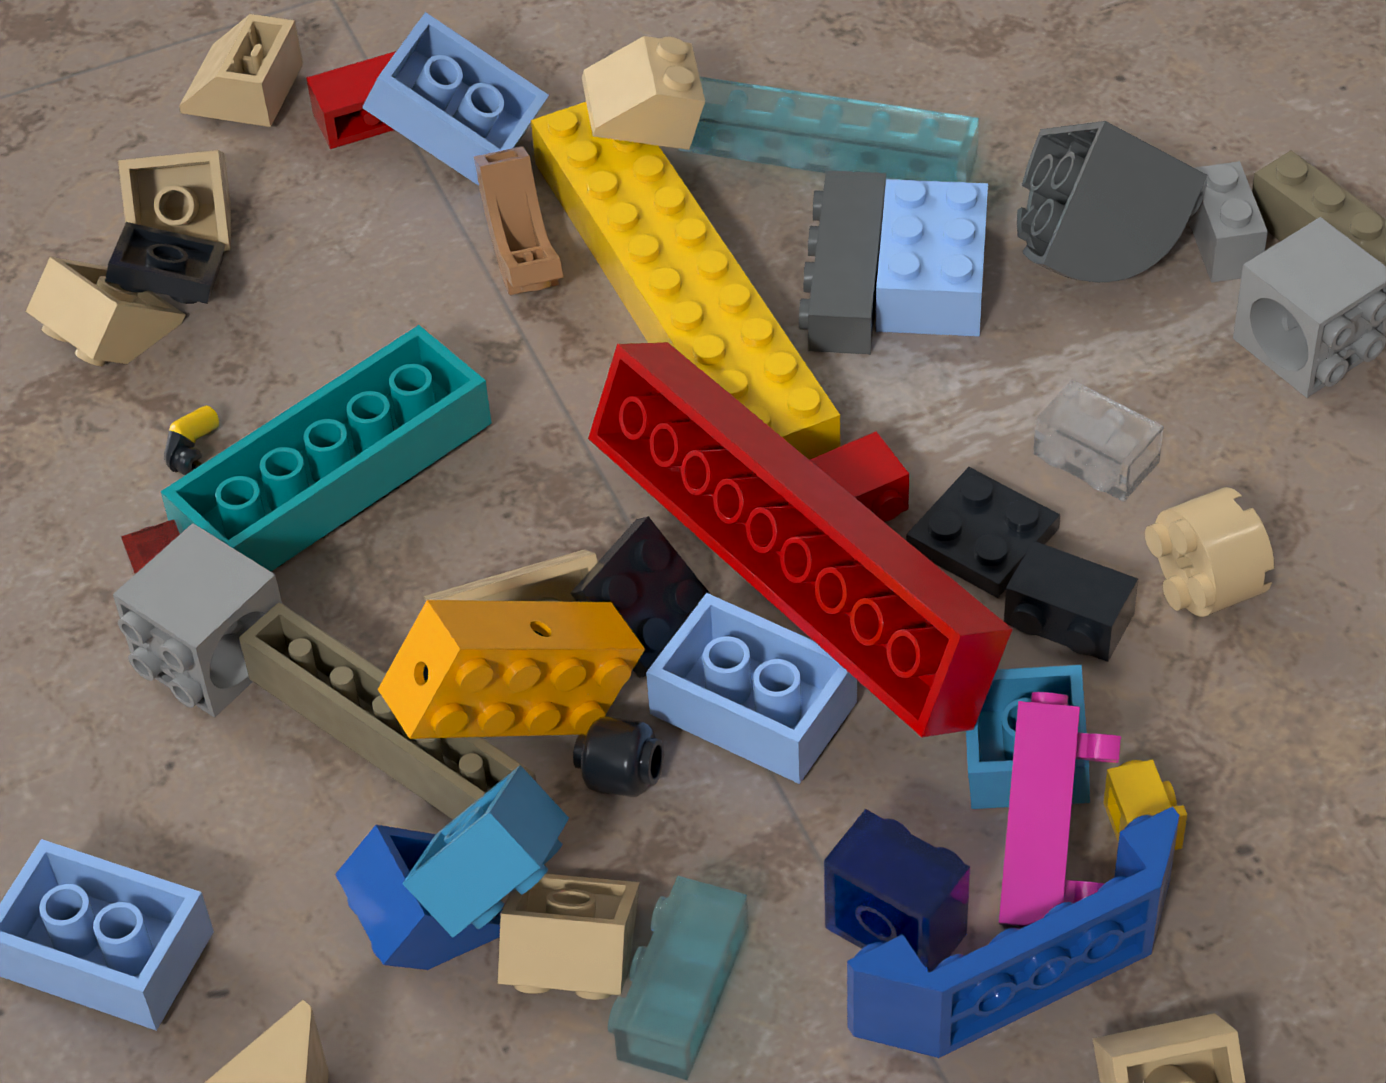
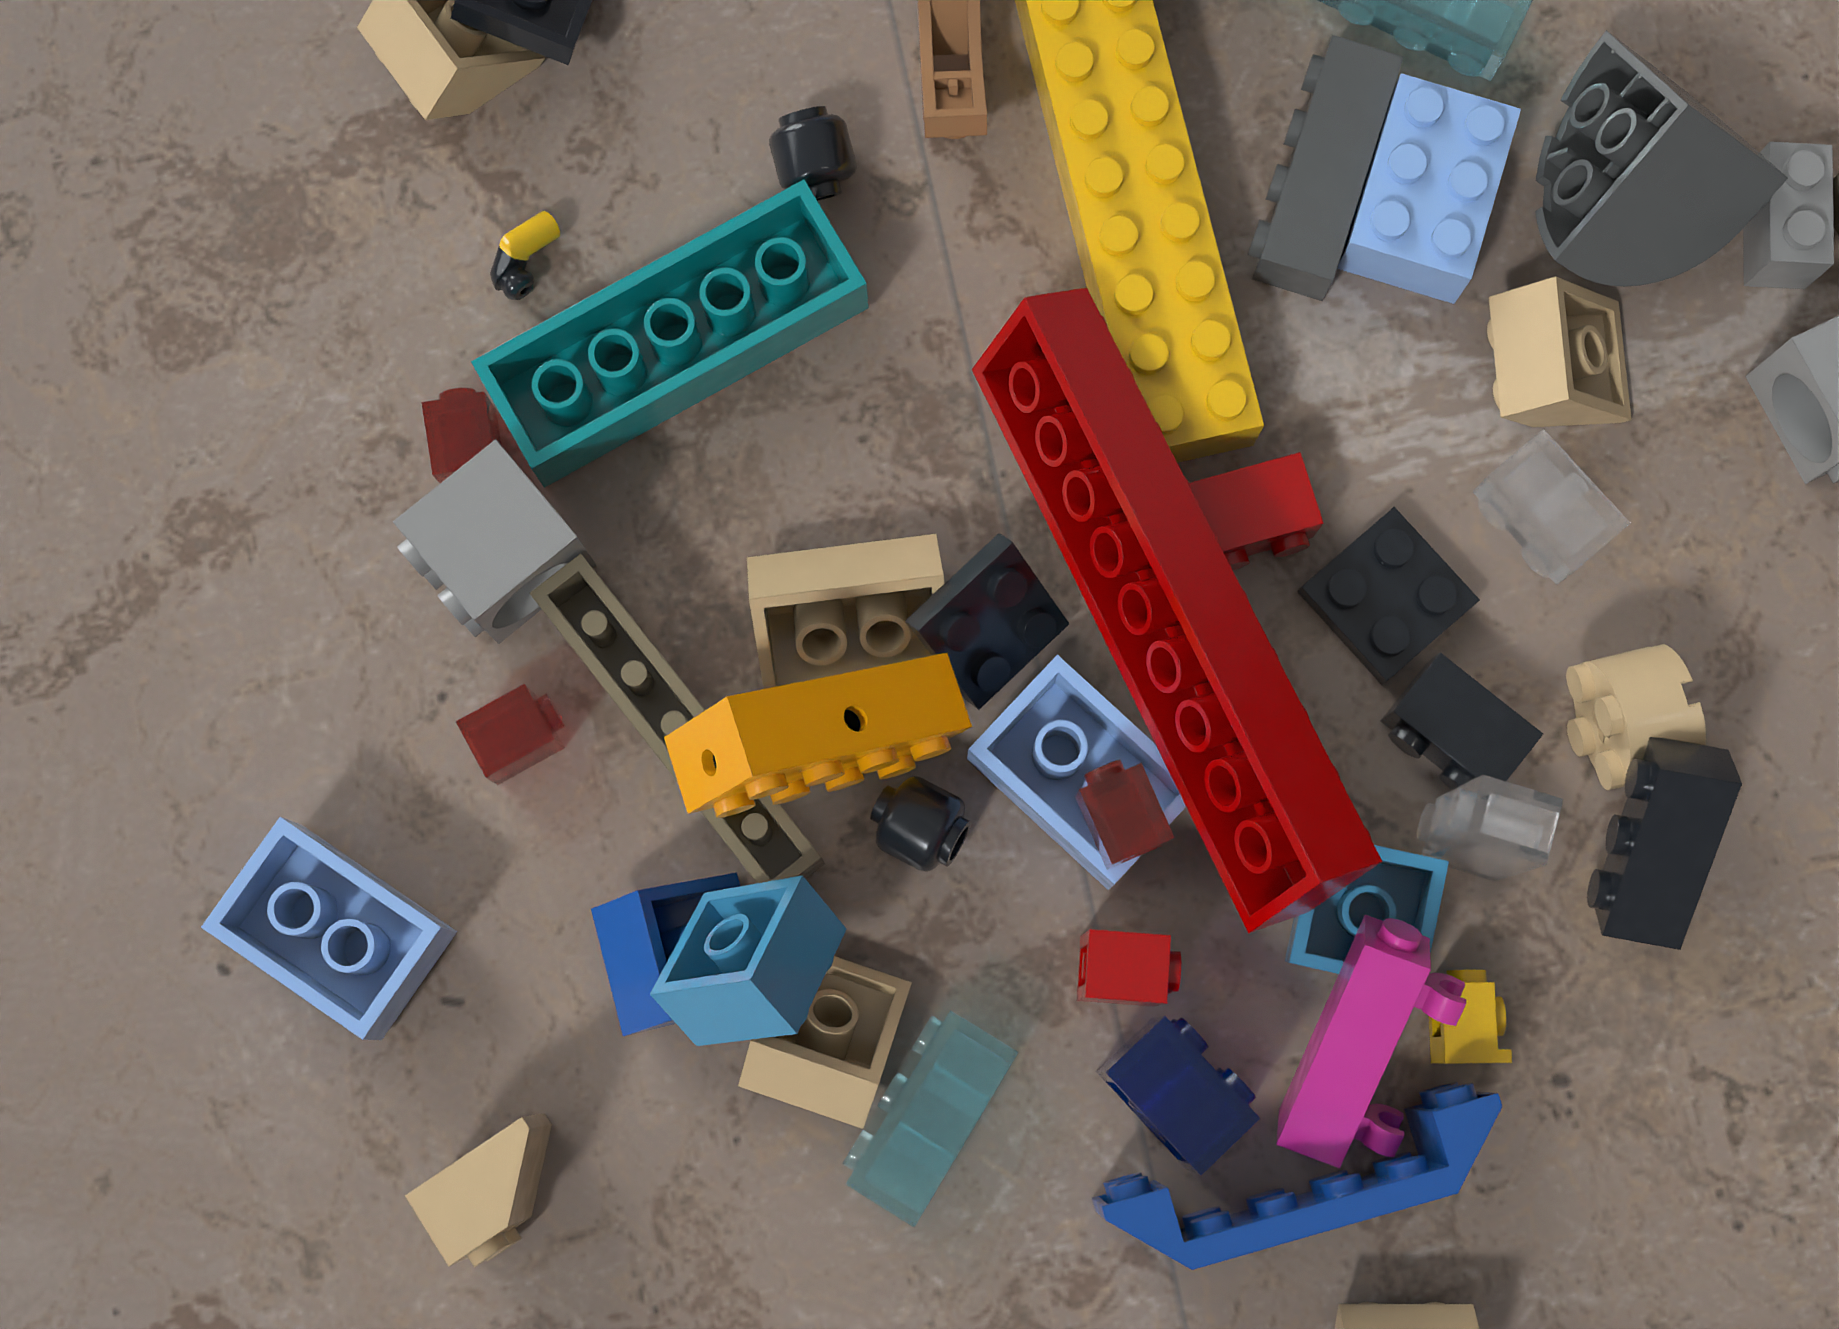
camera: 10 degrees right, 30 degrees up
none -> clear red brick [456,684,566,785]
none -> black head [769,106,857,201]
none -> clear red brick [1075,760,1175,870]
none -> red brick [1076,929,1182,1007]
none -> clear brick [1417,775,1564,881]
none -> tan slope [1487,276,1632,427]
none -> black brick [1587,737,1742,950]

